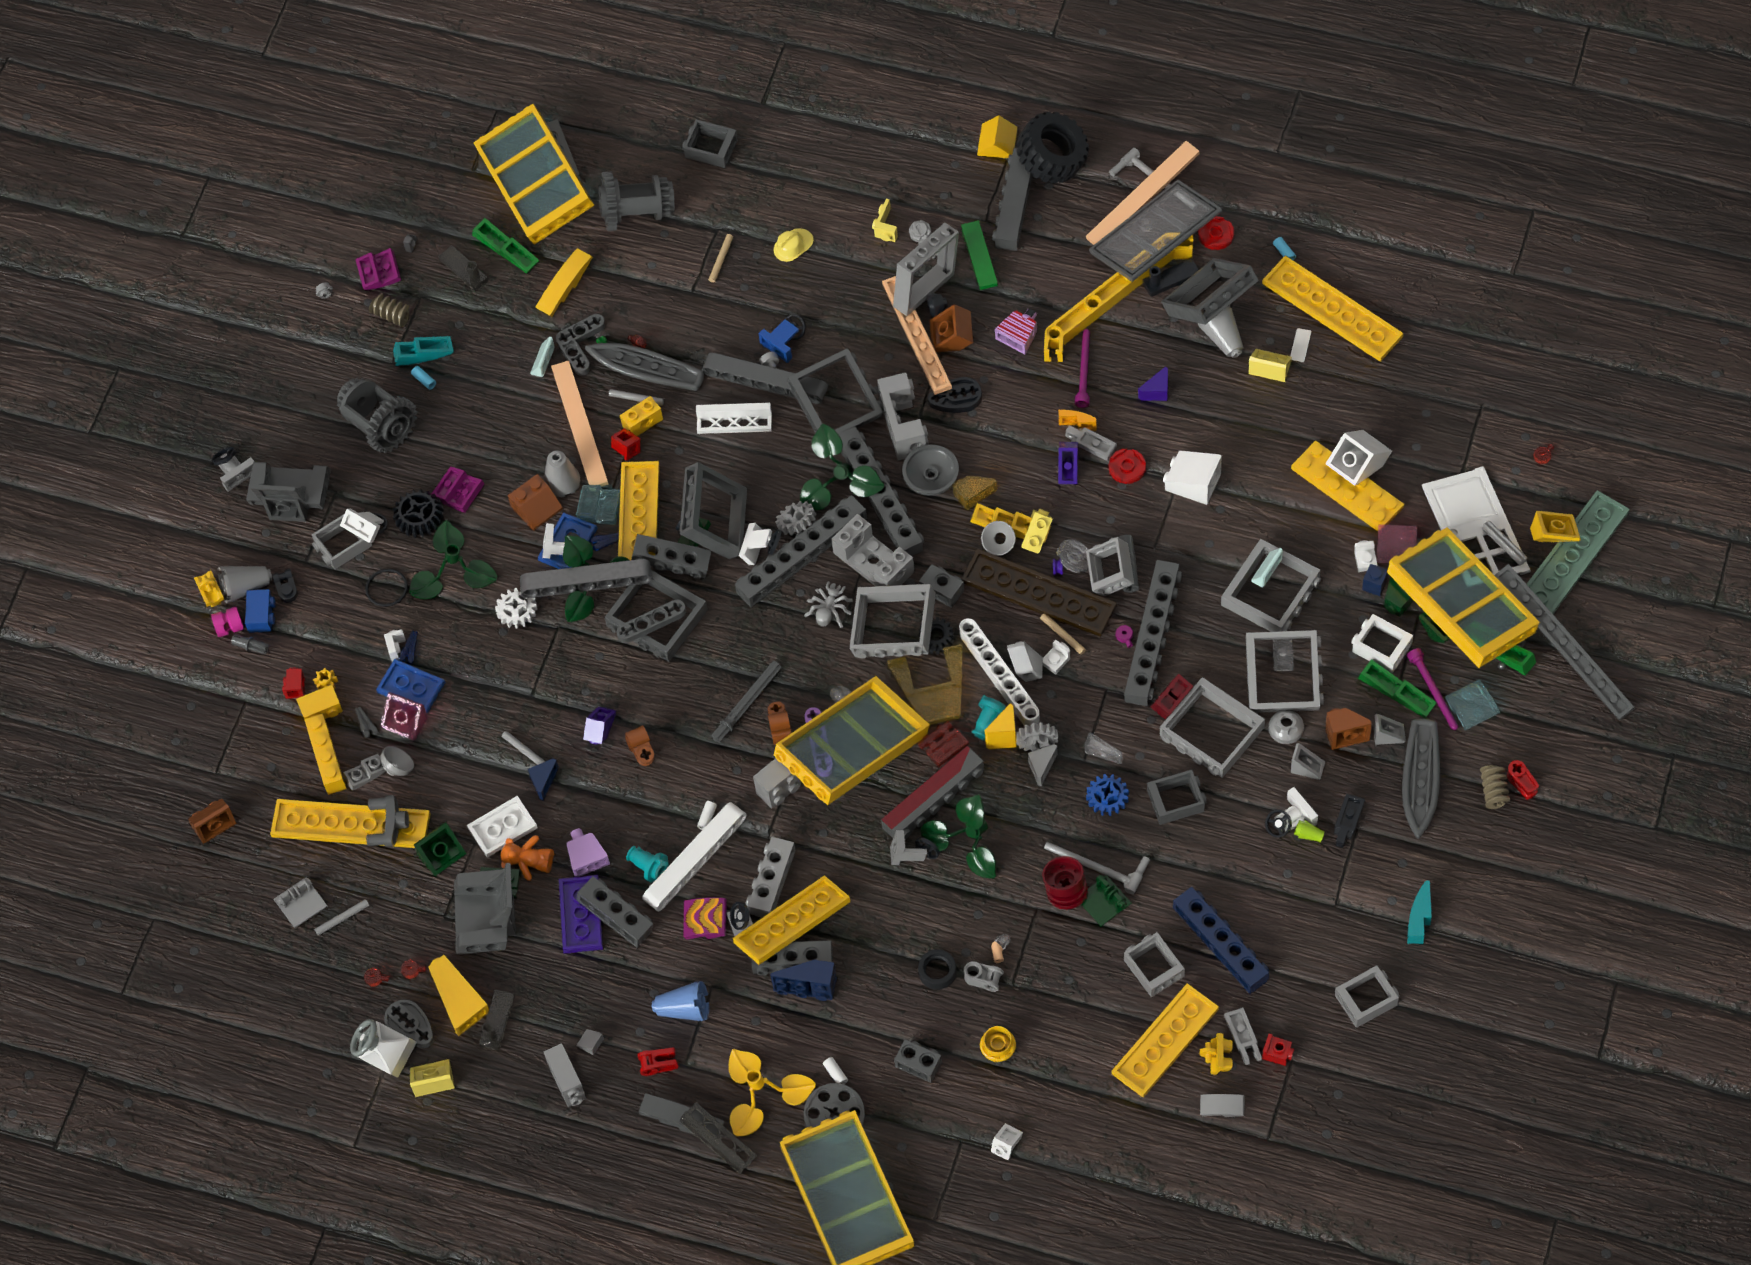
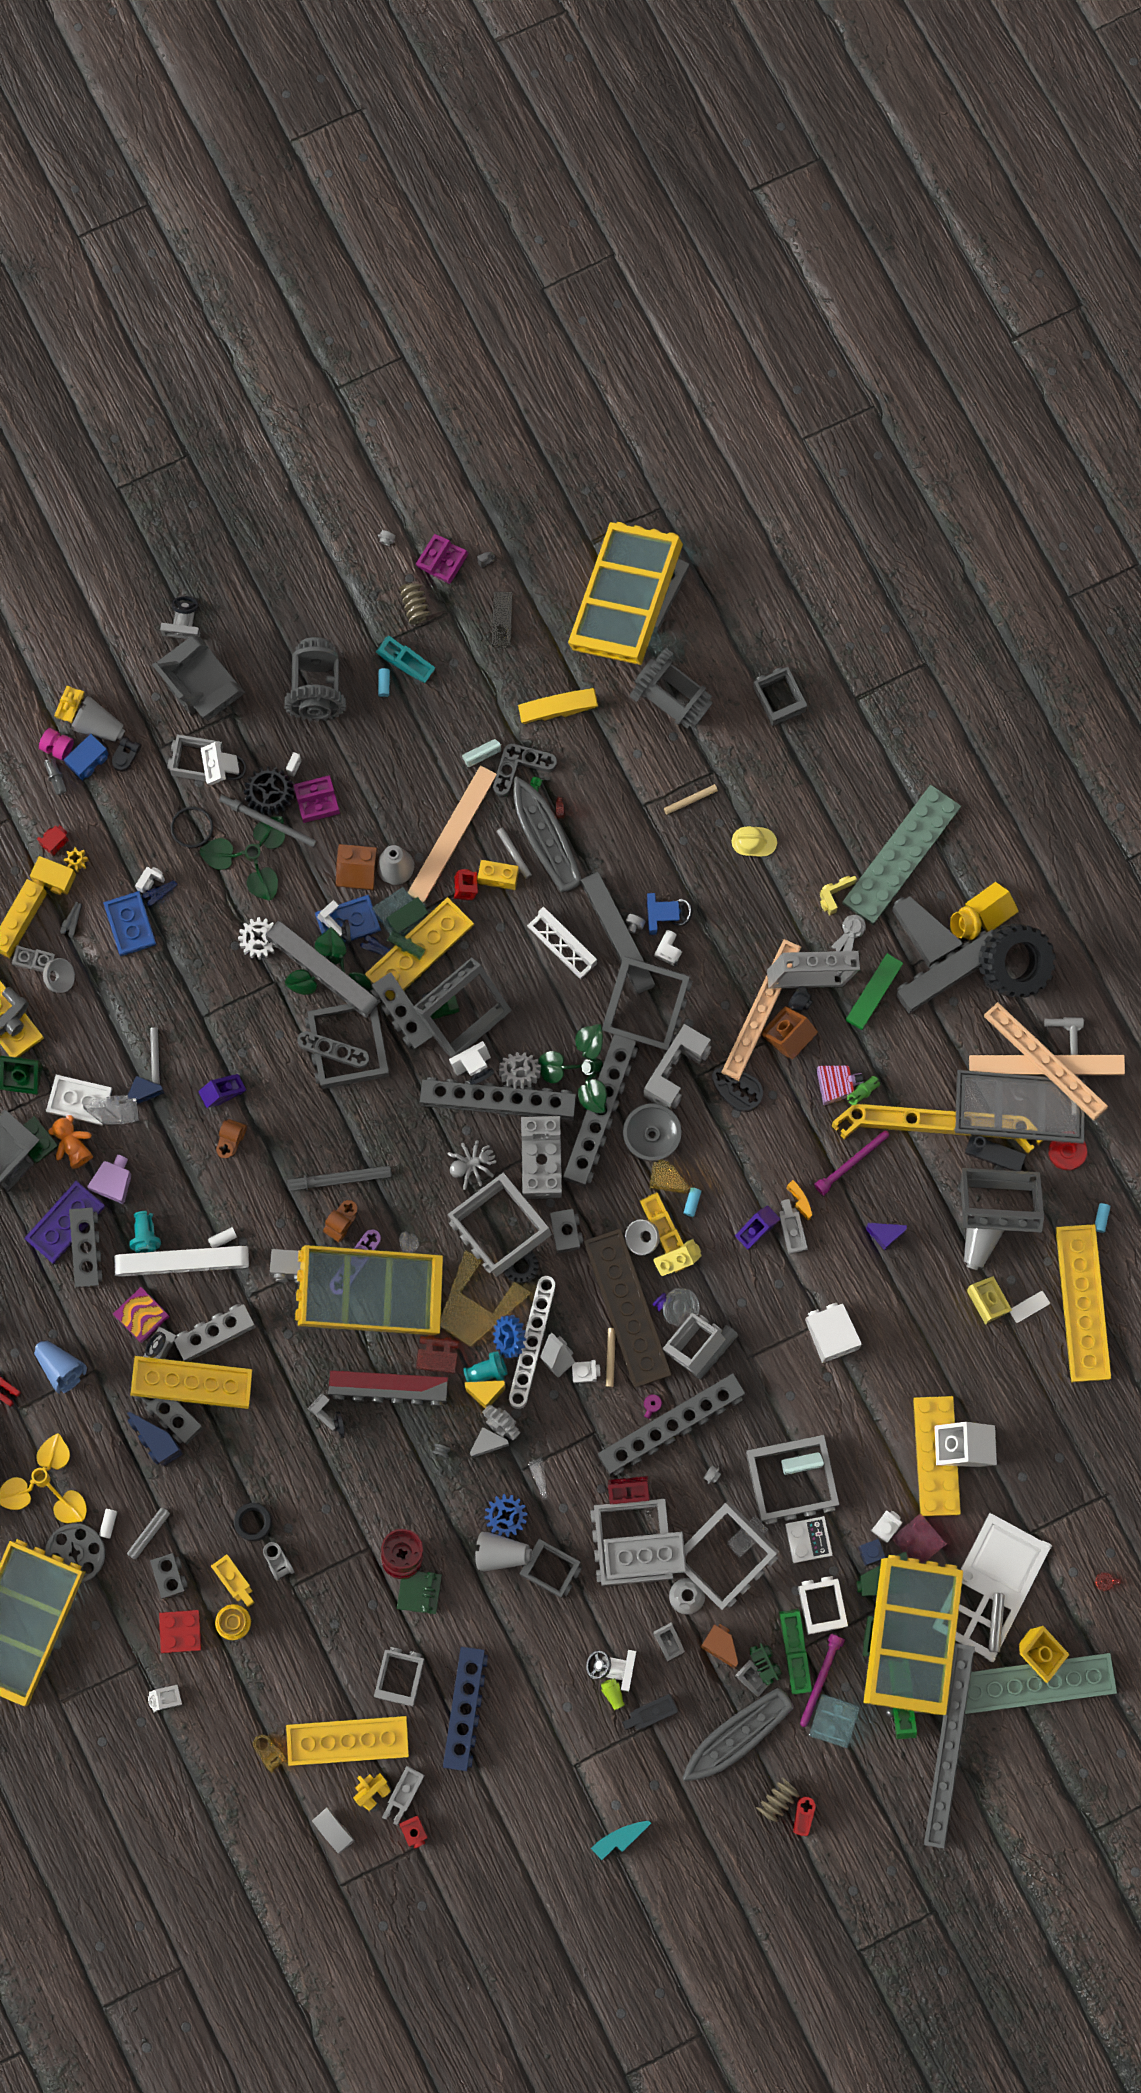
camera: 40 degrees right, 15 degrees up
clear pink slope [380,692,428,741] -> none
green slope [472,218,539,274] -> none
dark green plant [920,794,997,878] -> none
arm [991,934,1010,963] -> none
light grey bar [1044,842,1150,894] -> none
red tile [1108,448,1146,484] -> none
light grey window [1335,965,1399,1028] -> none
none -> clear slope [83,1095,139,1125]
none -> light grey axle [127,1507,170,1559]
none -> red plate [159,1610,201,1653]
none -> yellow hinge [211,1554,255,1607]
none -> dark grey bar [219,795,318,848]
none -> clear yellow piece [253,1734,288,1773]
none -> white tile [286,752,301,777]
none -> dark green tile [386,897,428,934]
none -> clear green pin [387,930,426,960]
none -> dark grey bush [432,1444,451,1458]
none -> light grey cone [475,1532,533,1572]
none -> blue gear [493,1315,526,1358]
none -> light grey tile [603,1532,687,1580]
none -> white piece [654,930,682,966]
none -> medium azure axle [683,1188,702,1217]
none -> light grey plate [704,1465,721,1484]
none -> dark green hinge [749,1643,782,1686]
none -> white plate [785,1516,832,1563]
none -> sand green plate [842,785,961,925]
none -> bright green pin [847,1076,880,1105]
none -> dark grey slope [892,897,962,968]
none -> yellow piece [950,906,982,940]
none -> light nougat tile [984,1002,1108,1121]

